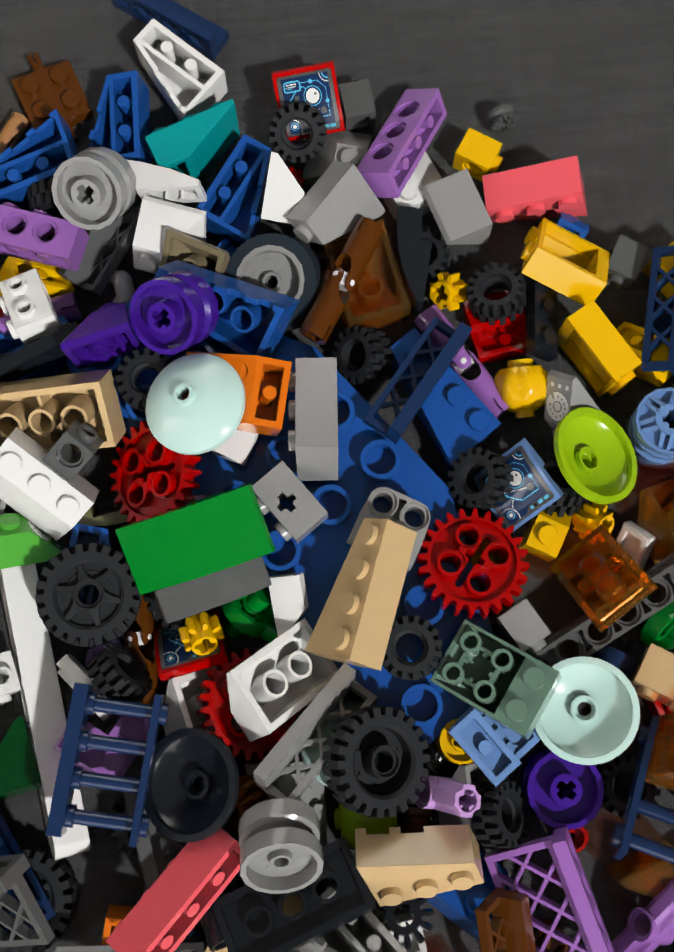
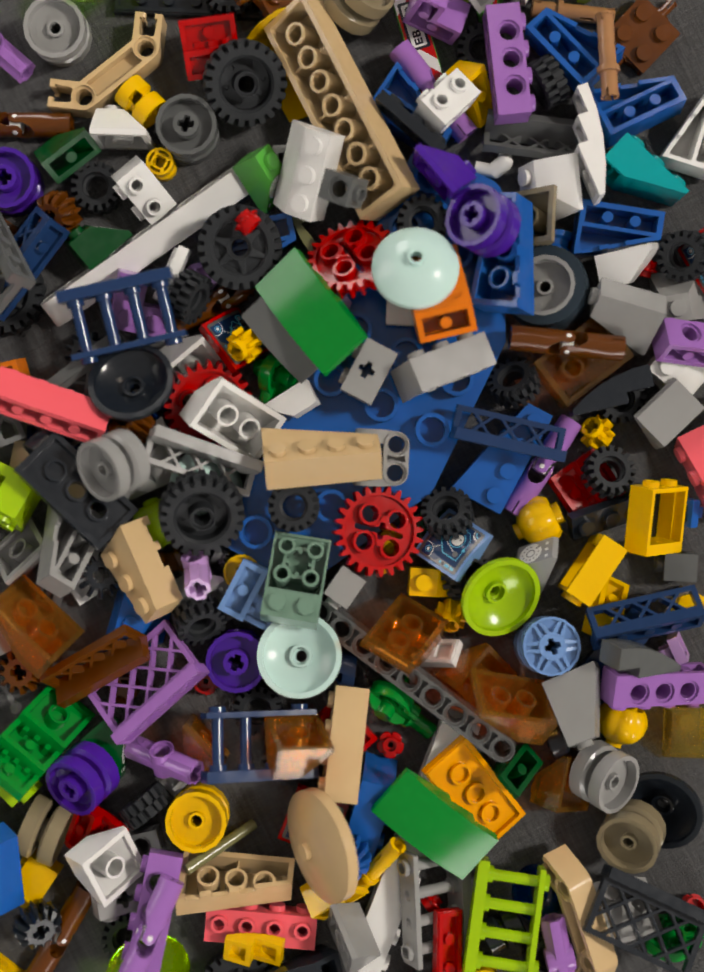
camera: 70 degrees right, 10 degrees up
light grey wheel [51,147,137,230] -> none
none -> red plate [235,209,262,236]
none -> medium nougat pin [595,10,620,101]

